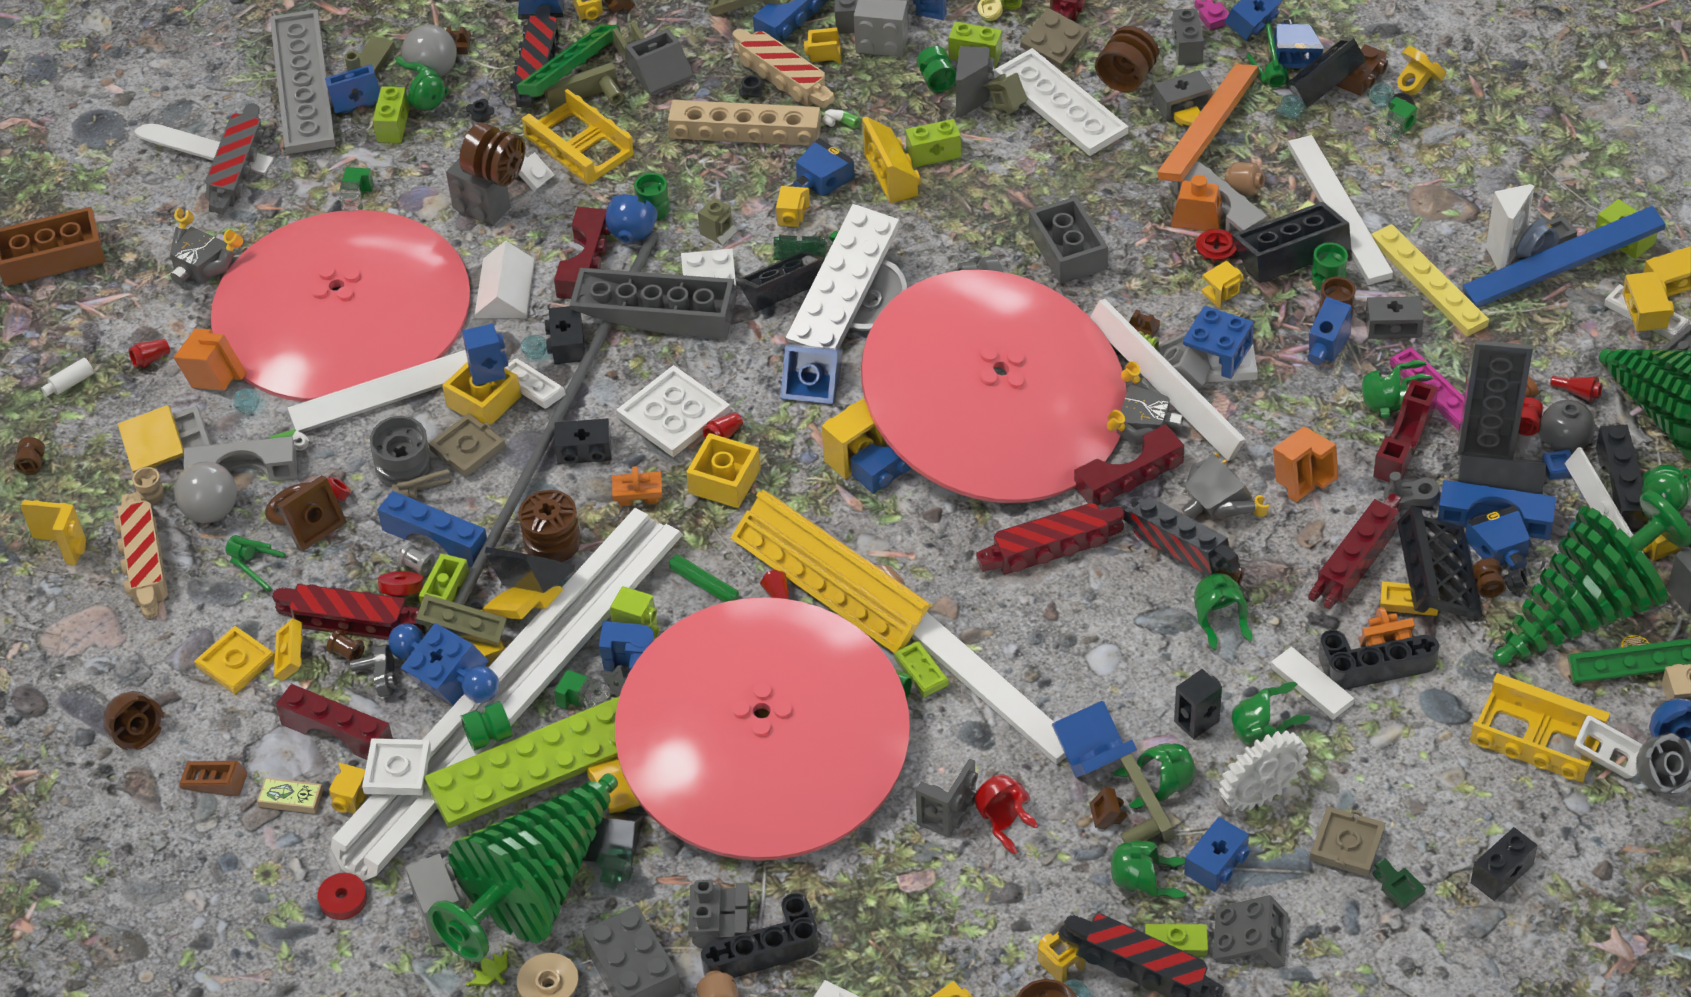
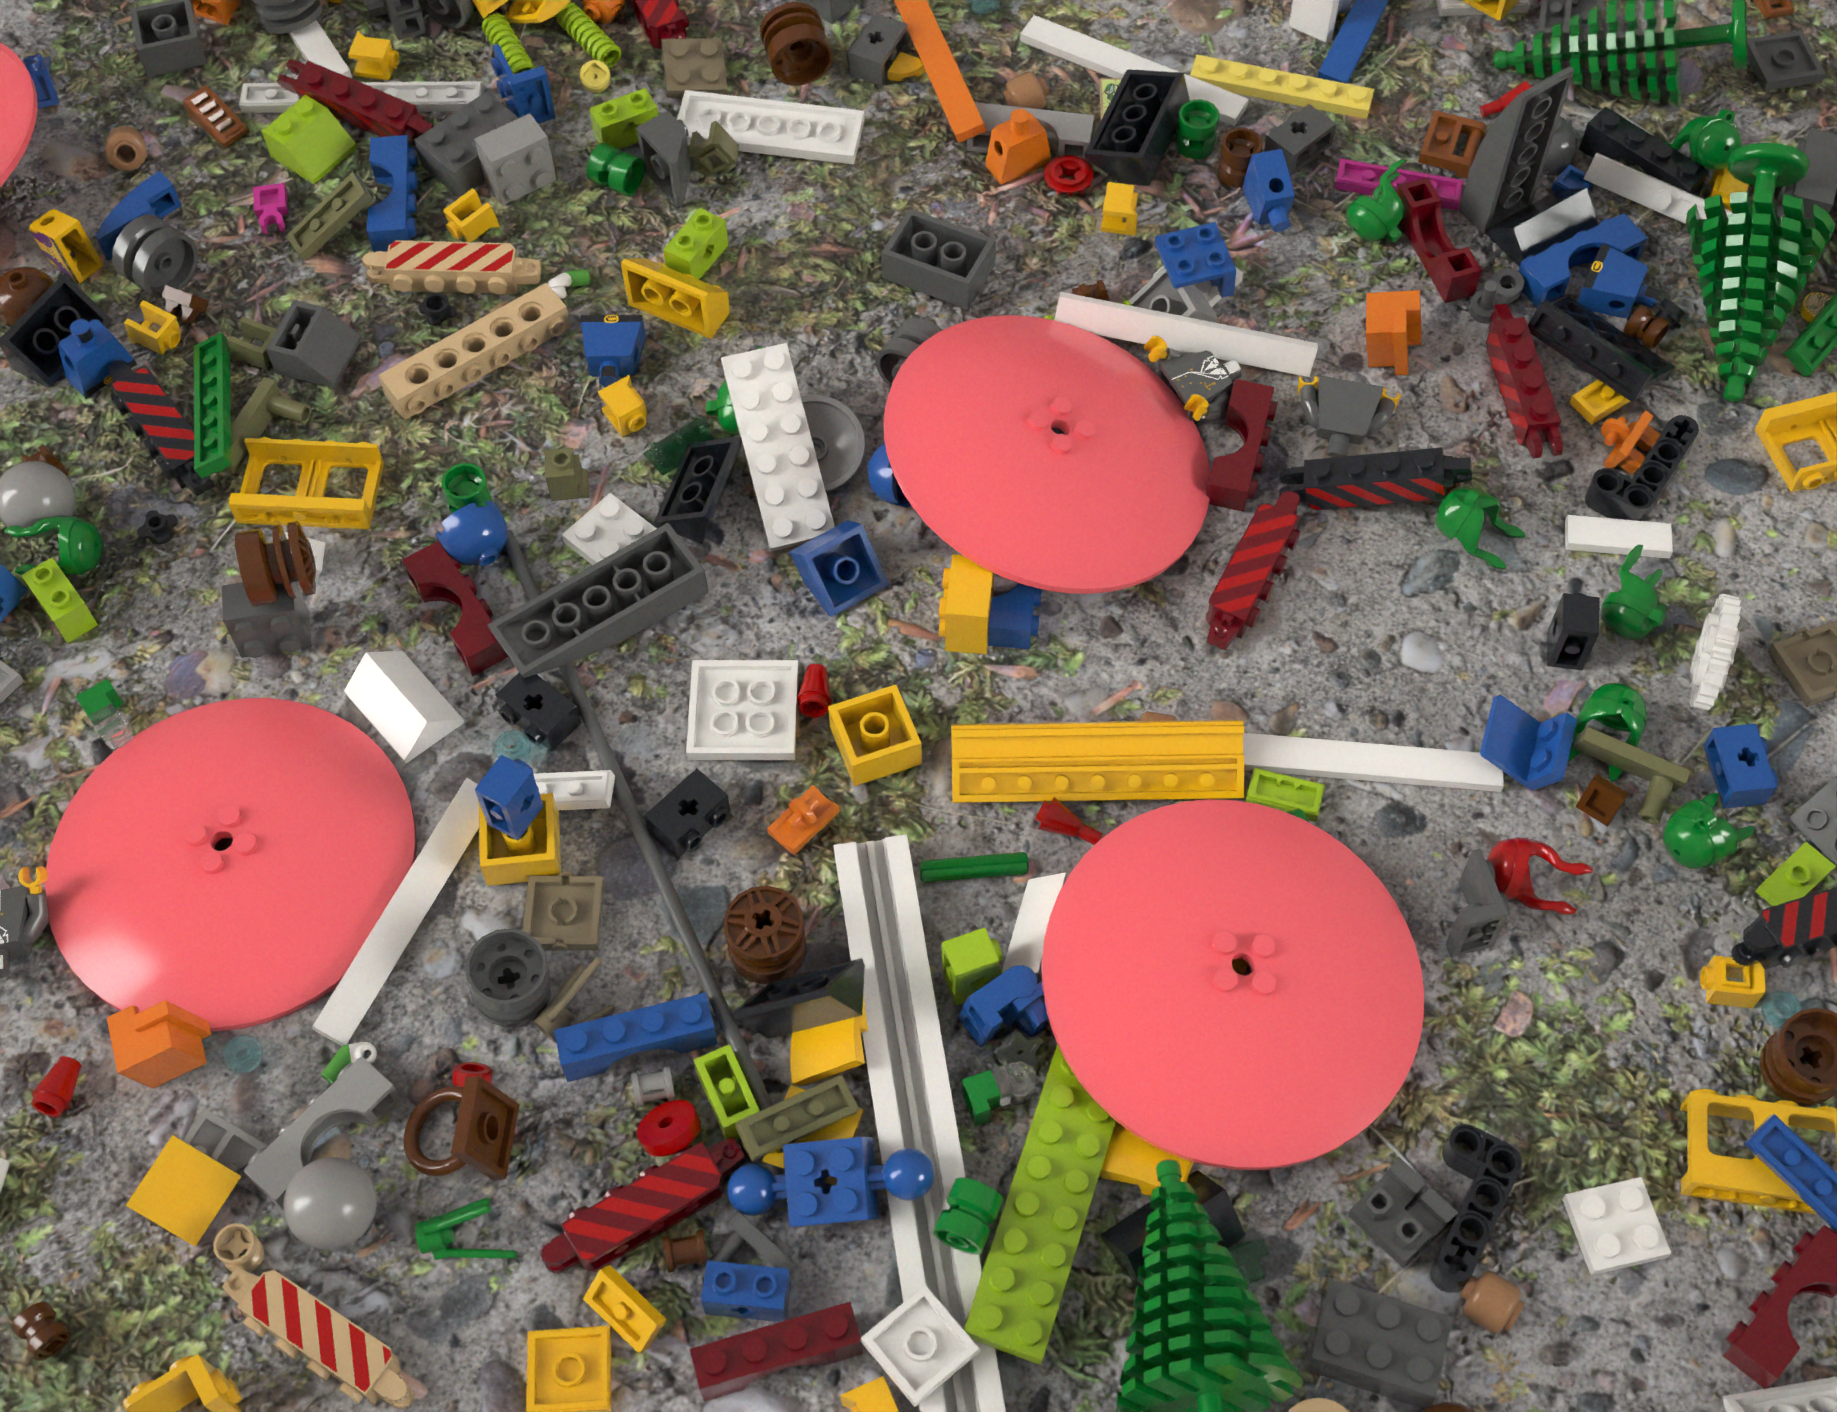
camera: 45 degrees left, 10 degrees up
none -> blue brick [701,1261,791,1322]

